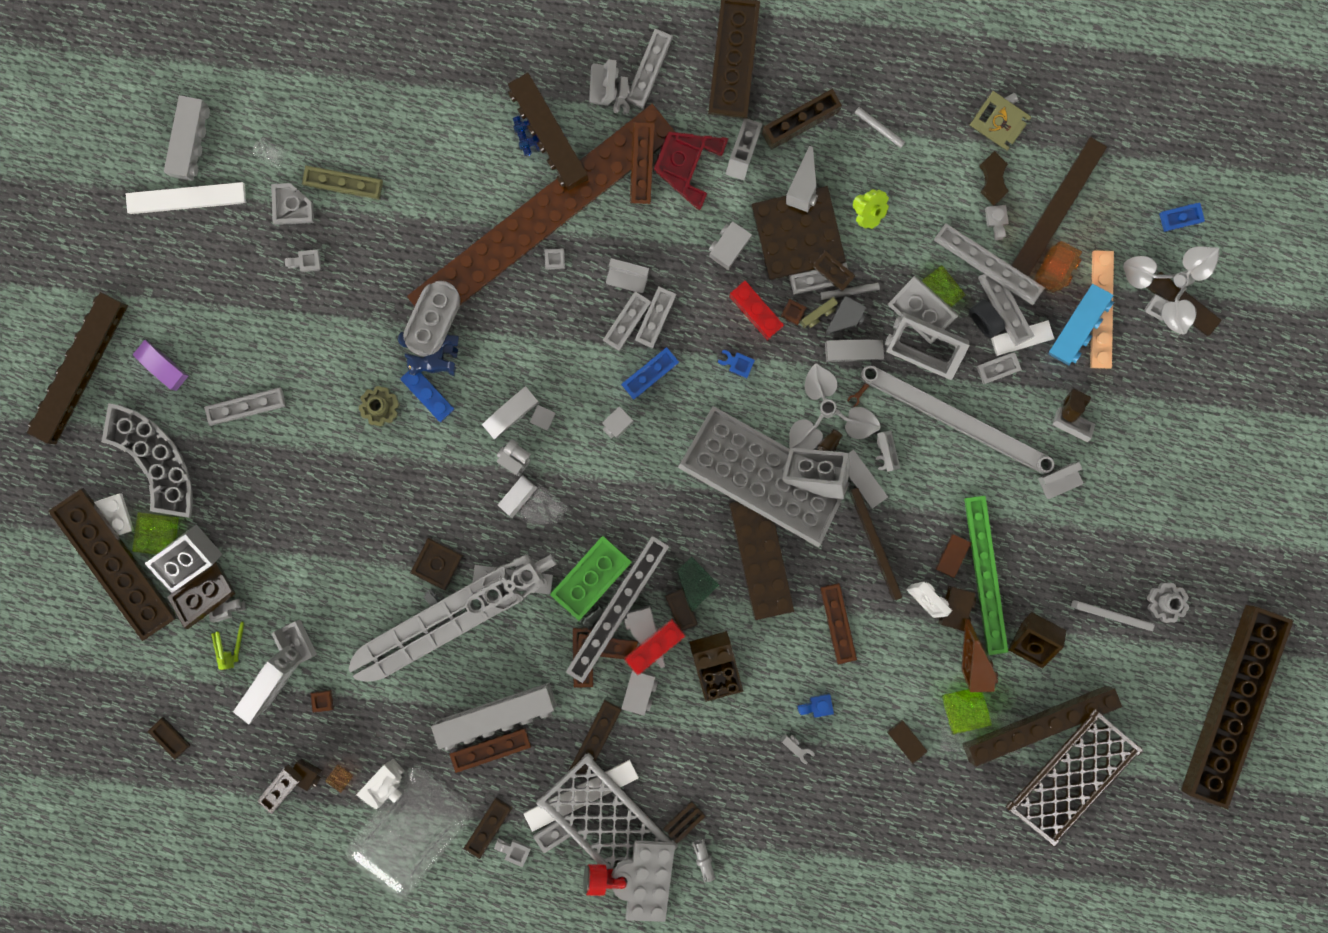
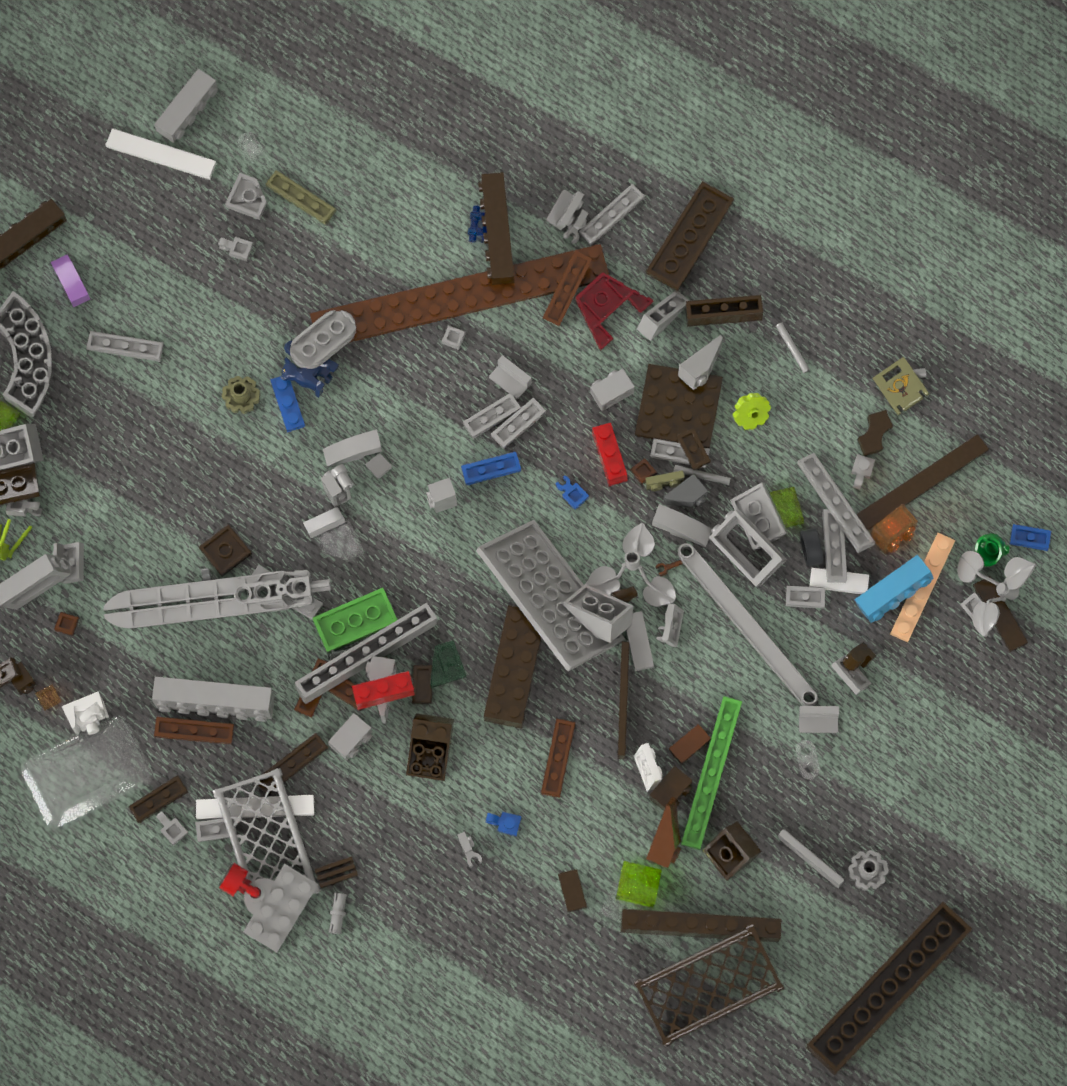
camera: 30 degrees right, 15 degrees down
none -> clear plate [796,740,820,780]
none -> green helmet [975,533,1010,567]

